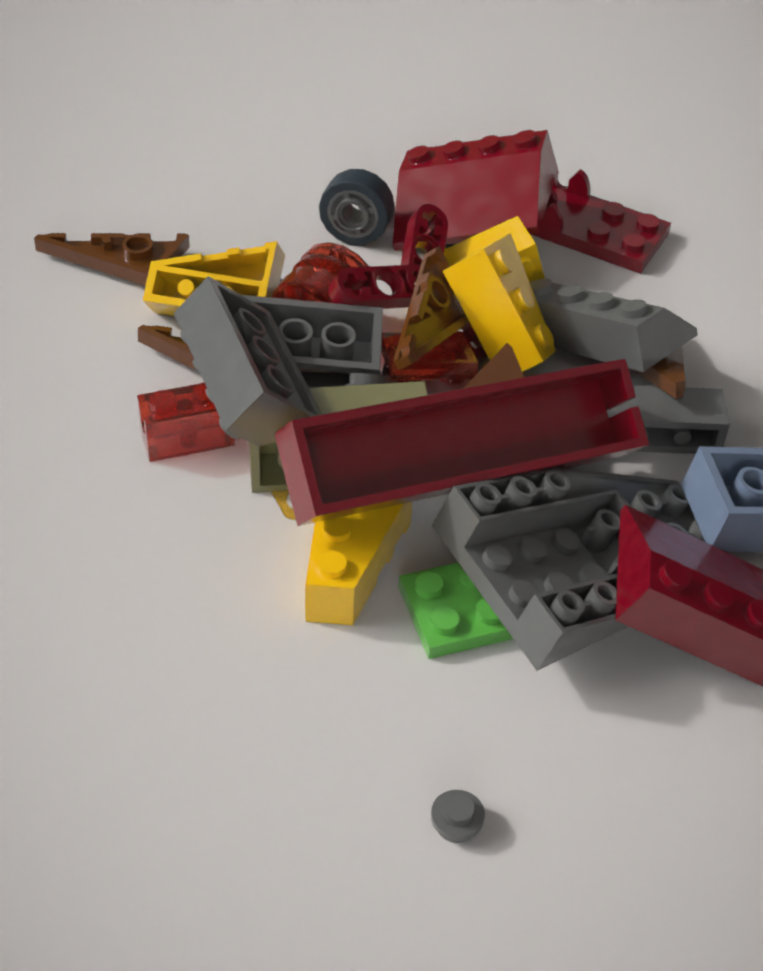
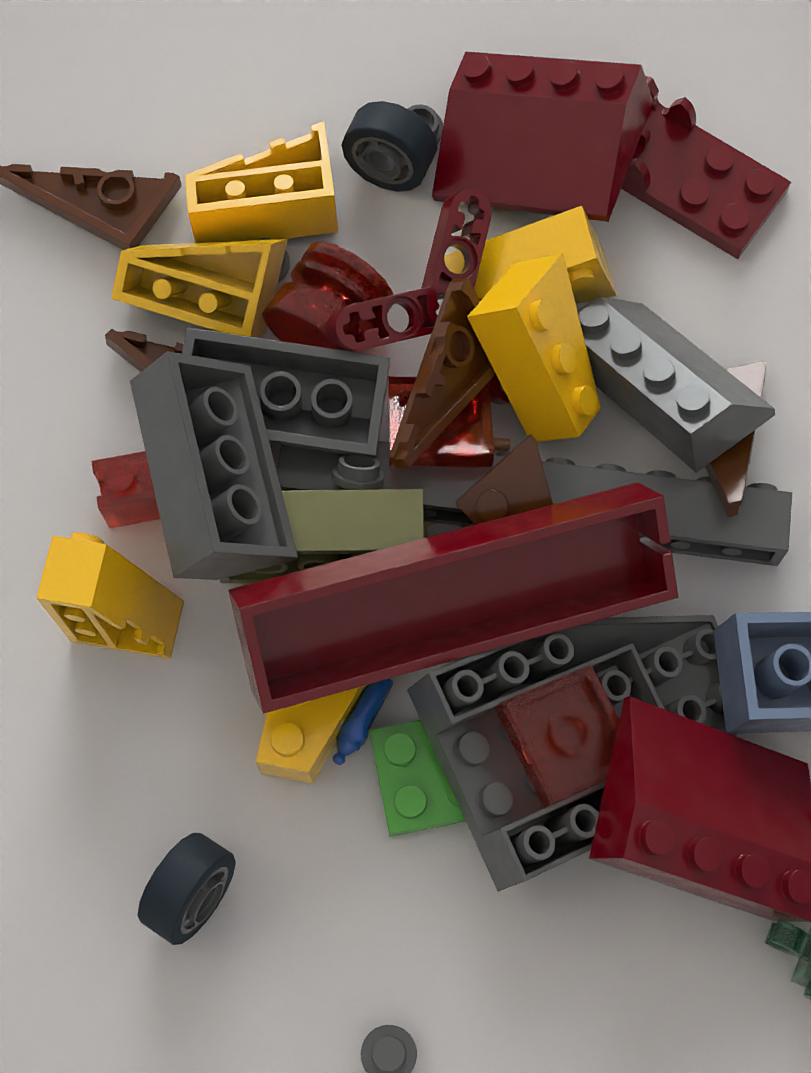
camera: 10 degrees right, 25 degrees up
none -> yellow wedge [36,532,184,659]
none -> black wheel [137,833,236,945]
none -> yellow wedge [185,121,339,243]
none -> blue piece [332,678,393,765]
none -> clear red tile [495,664,619,808]

